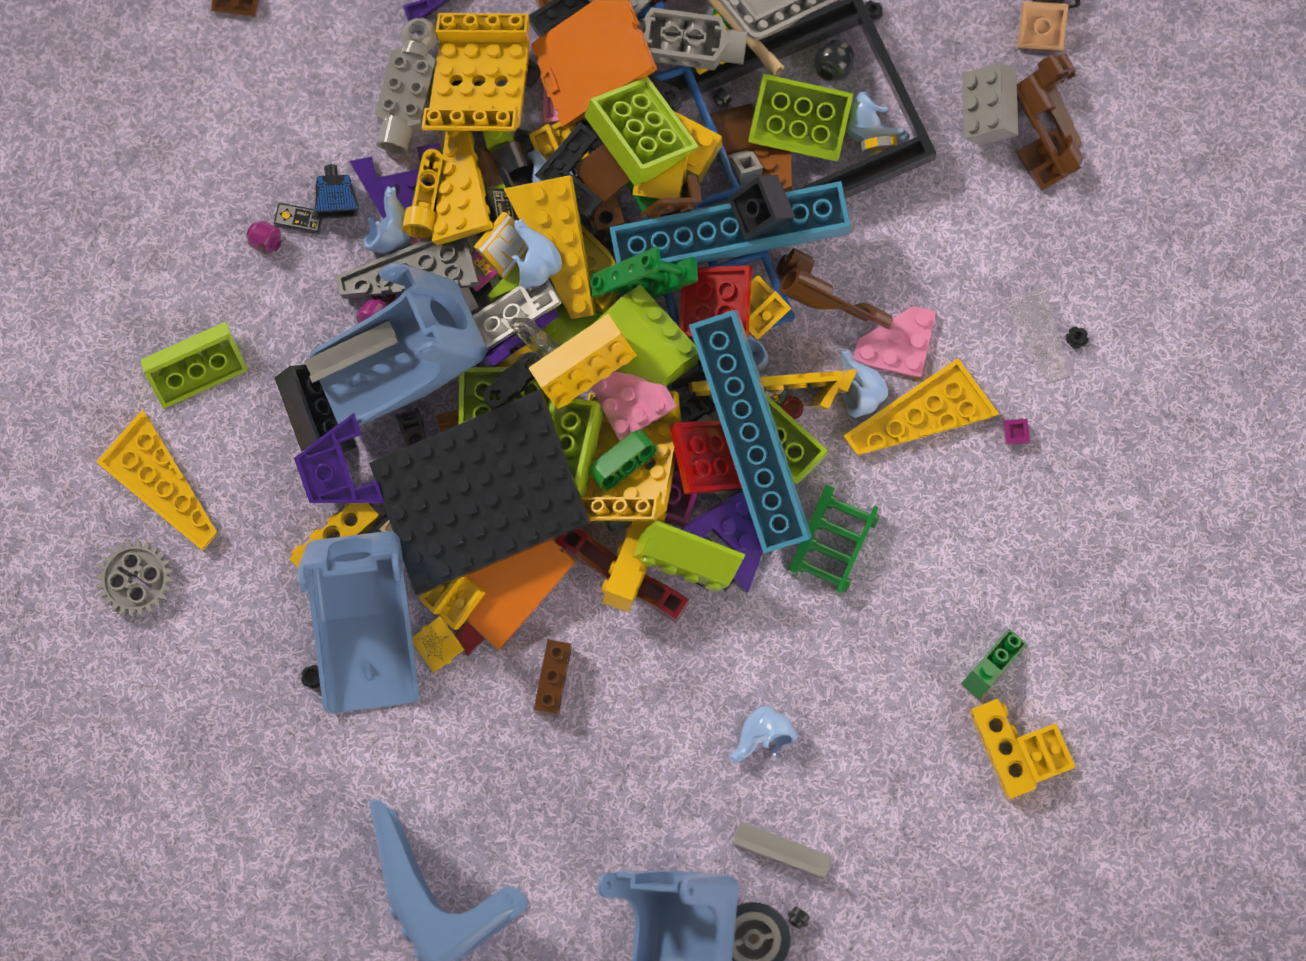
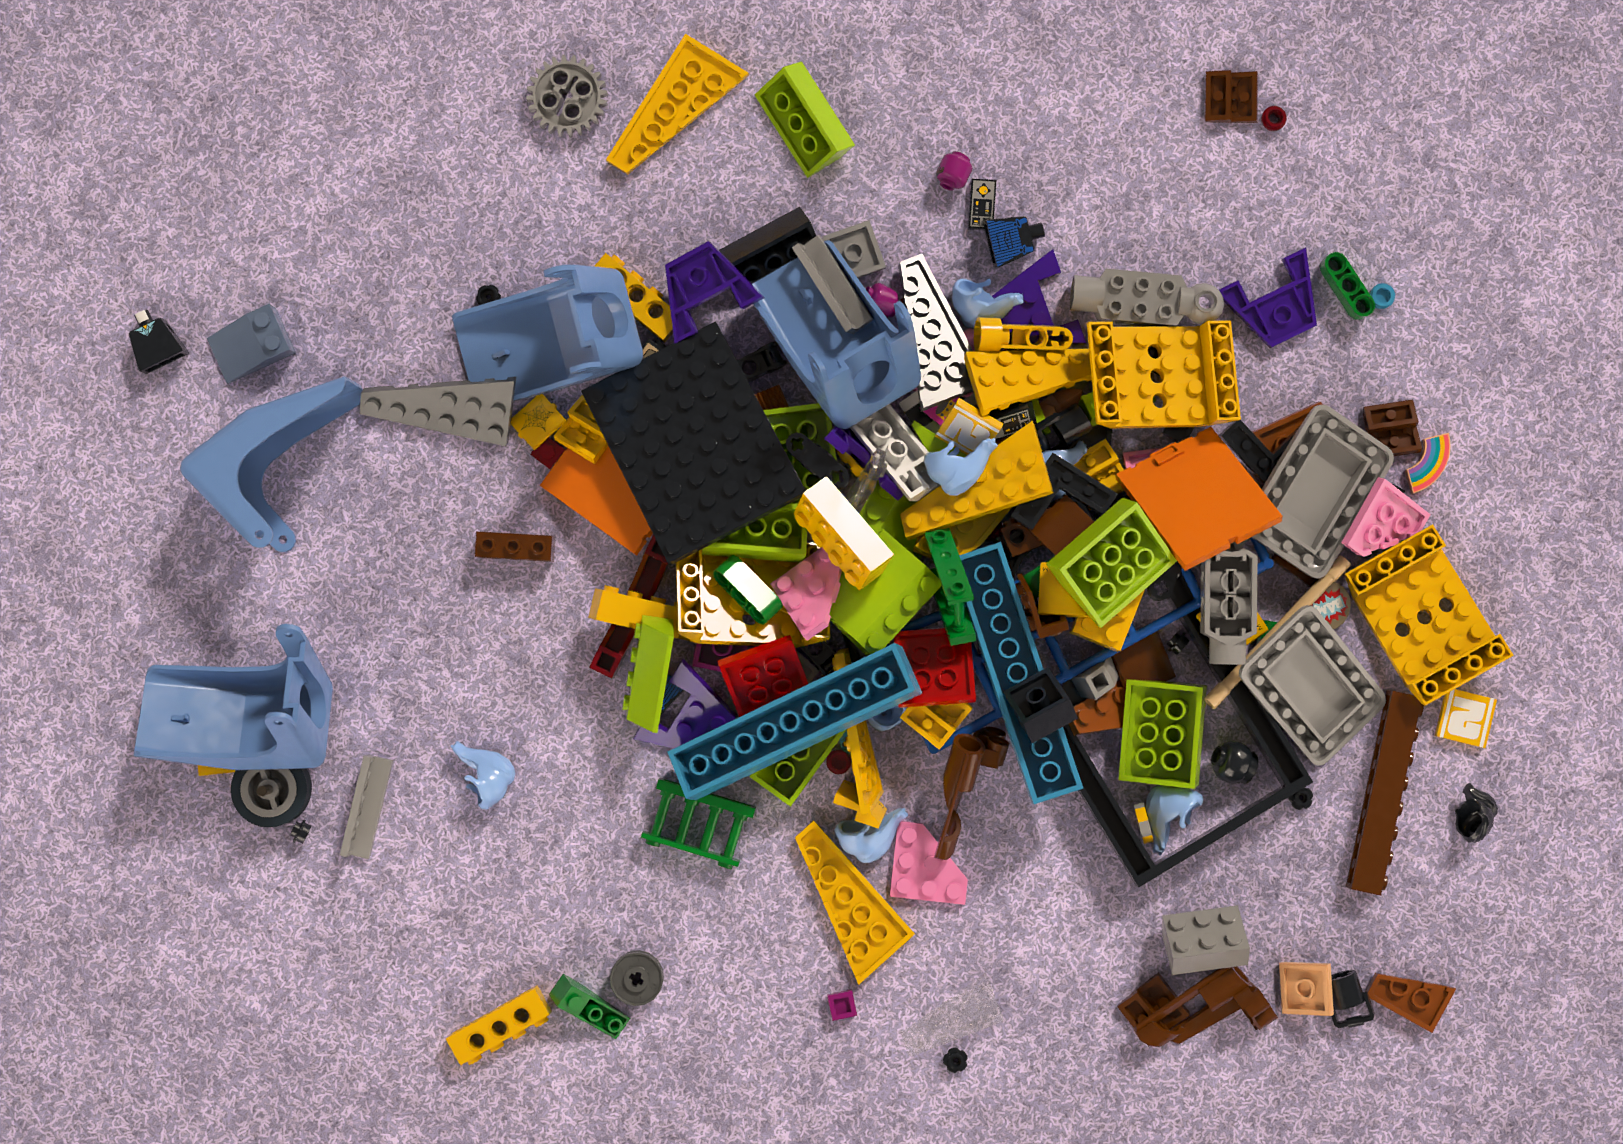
camera: 75 degrees right, 10 degrees up
yellow slope [1016,723,1076,784] -> none
none -> sand blue slope [207,304,296,384]
none -> wing [359,377,516,446]
none -> dark grey wheel [610,950,664,1006]
none -> light grey plate [822,220,886,278]

